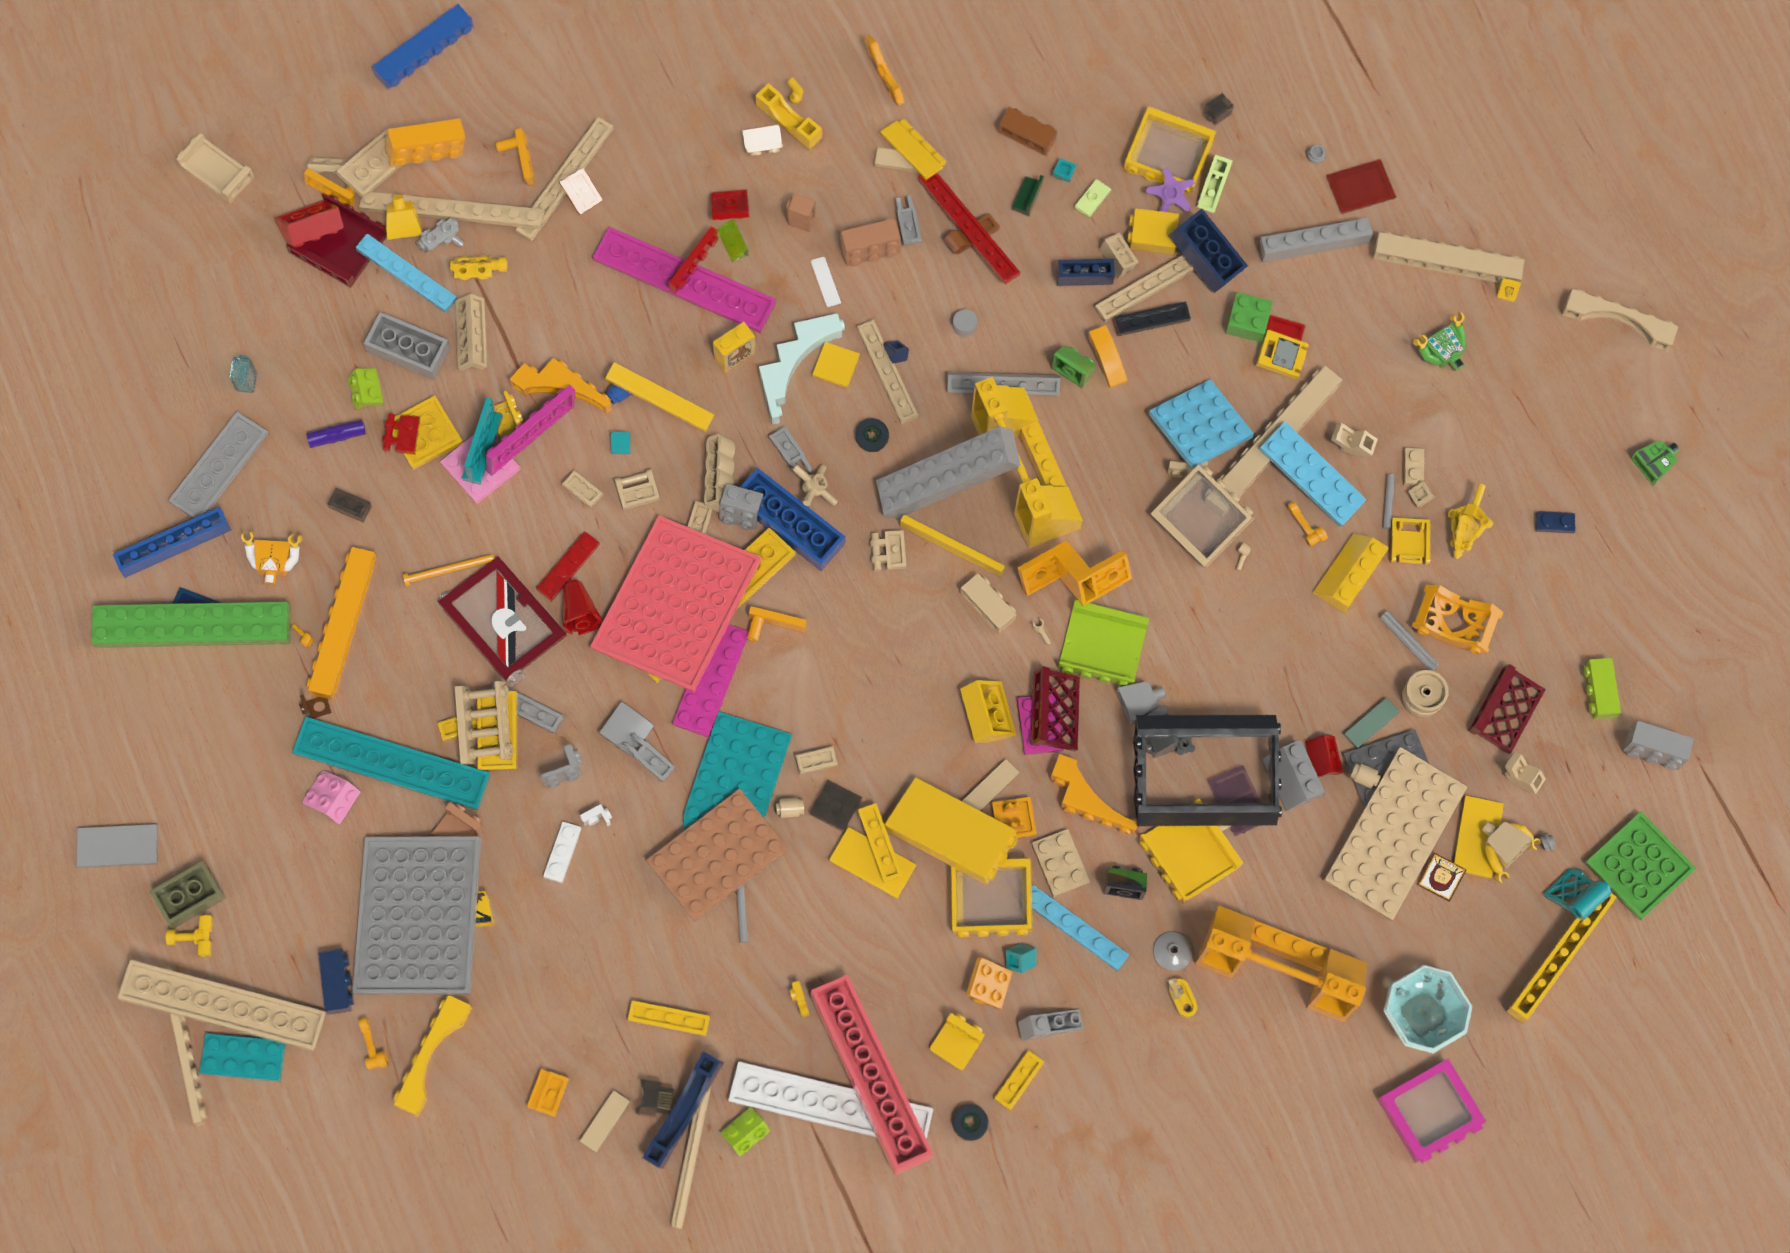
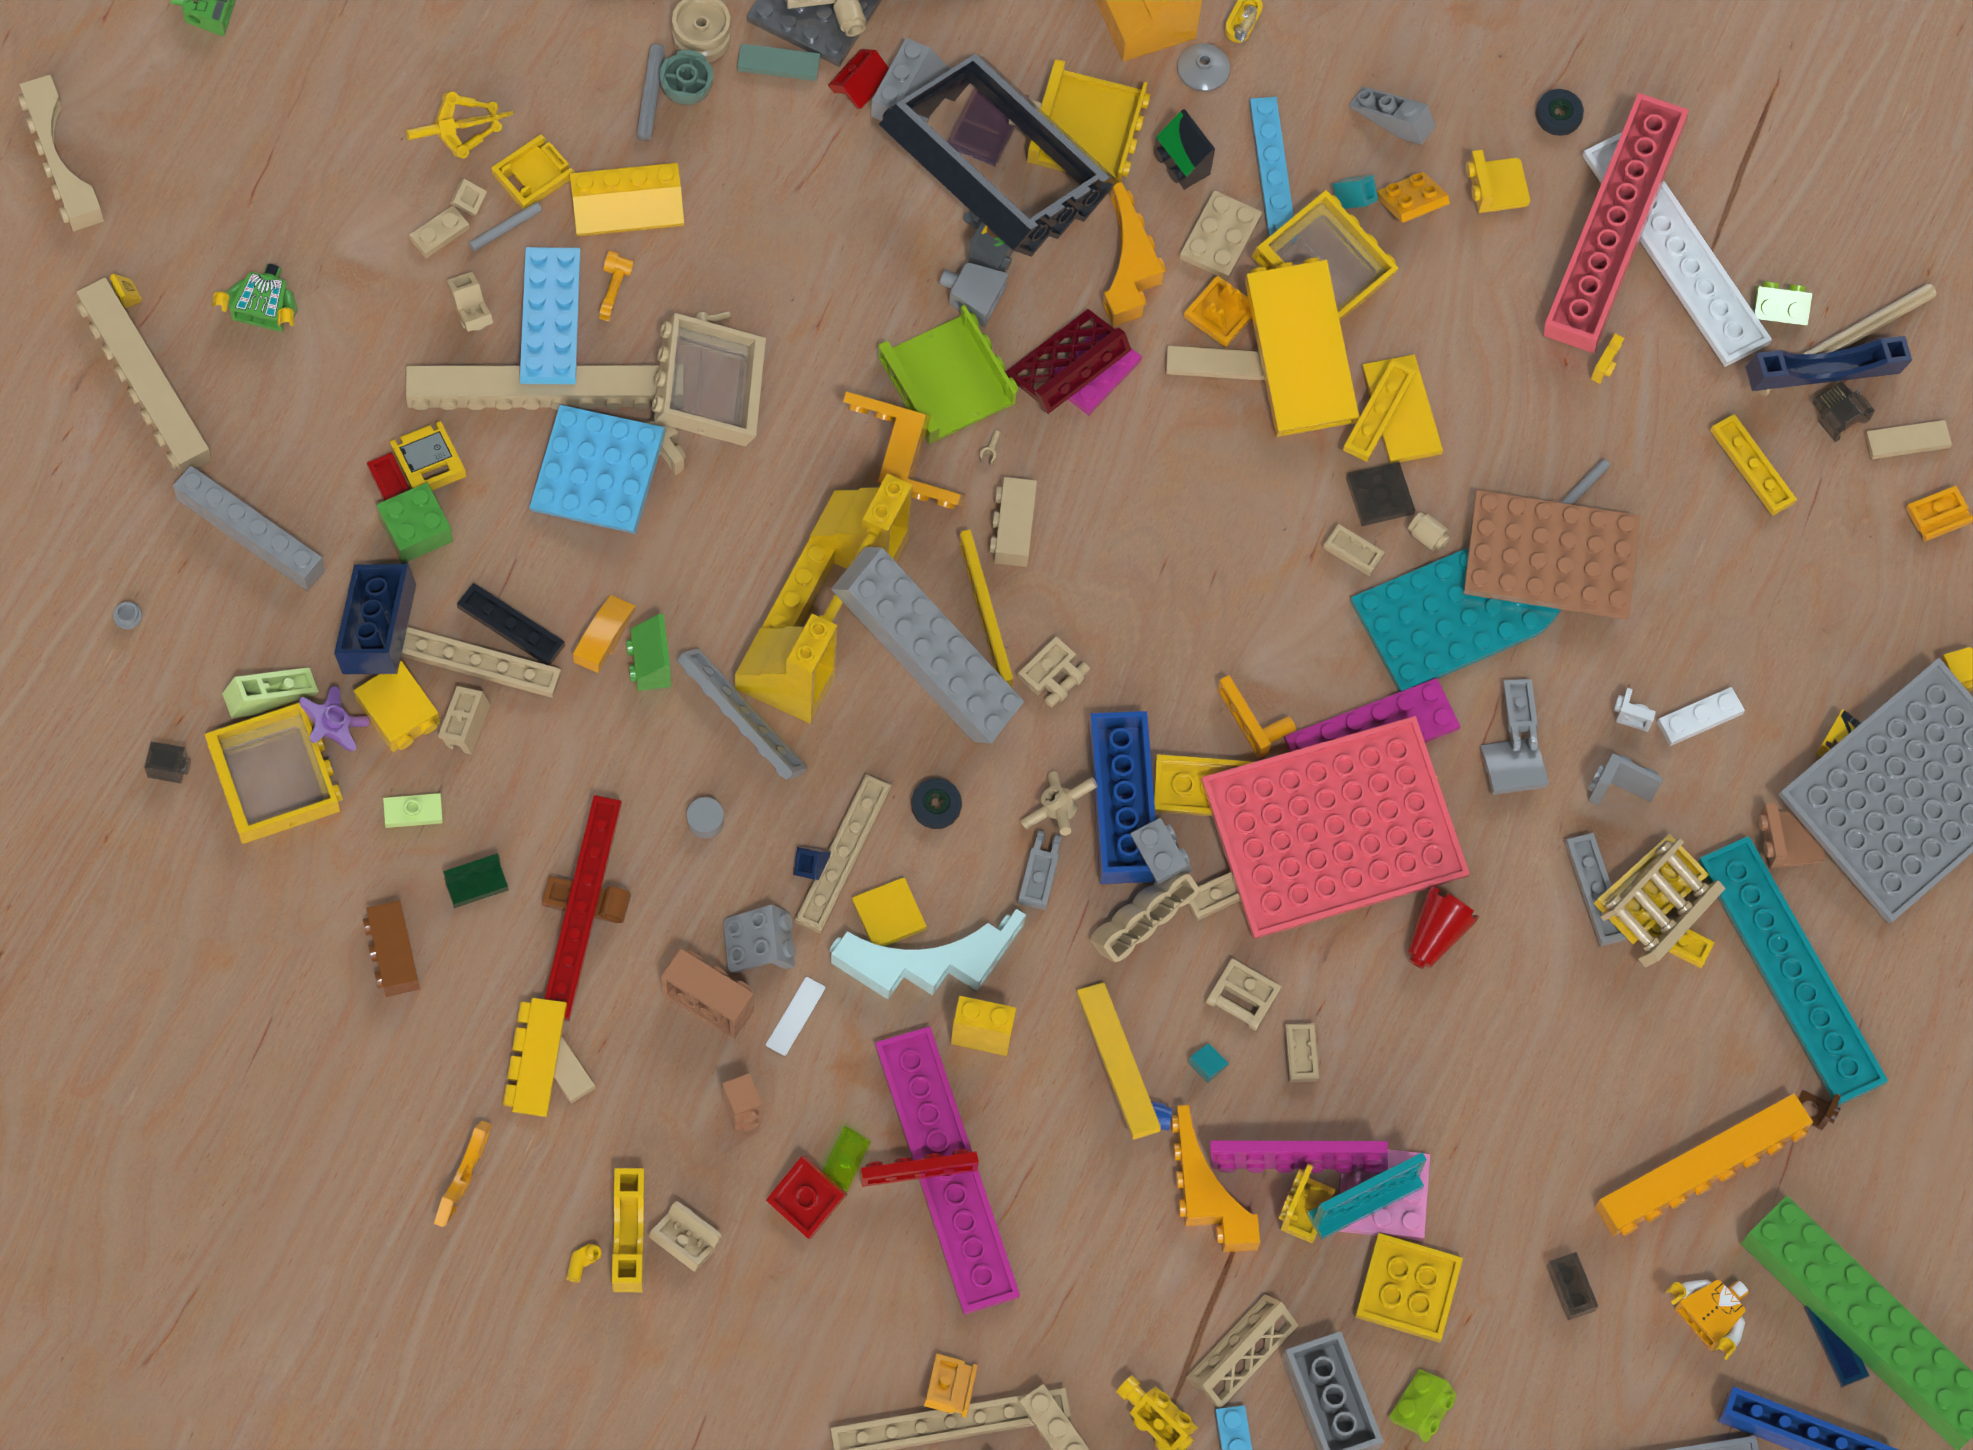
camera: 135 degrees left, 5 degrees down
light orange hand [292,624,313,647] -> none
bright pink bracket [303,771,361,825] -> none
dark purple axle [306,419,366,448] -> none
red plate [382,413,421,455] -> none
light orange bar [403,554,494,587] -> none
door [438,556,567,687] -> none
red plate [536,532,600,602] -> none
light grey hinge [895,196,922,246] -> none
yellow slope [960,680,1017,743] -> none
yellow tile [994,1050,1045,1111] -> none
teal plate [1053,158,1077,183] -> none
dark blue brick [1057,259,1115,286] -> none
clear red piece [1326,159,1396,215] -> none
light orange fence [1412,585,1503,655] -> none
dark blue plate [1536,511,1575,534] -> none
none -> sand green cylinder [660,50,713,105]
none -> light grey bracket [724,905,796,973]

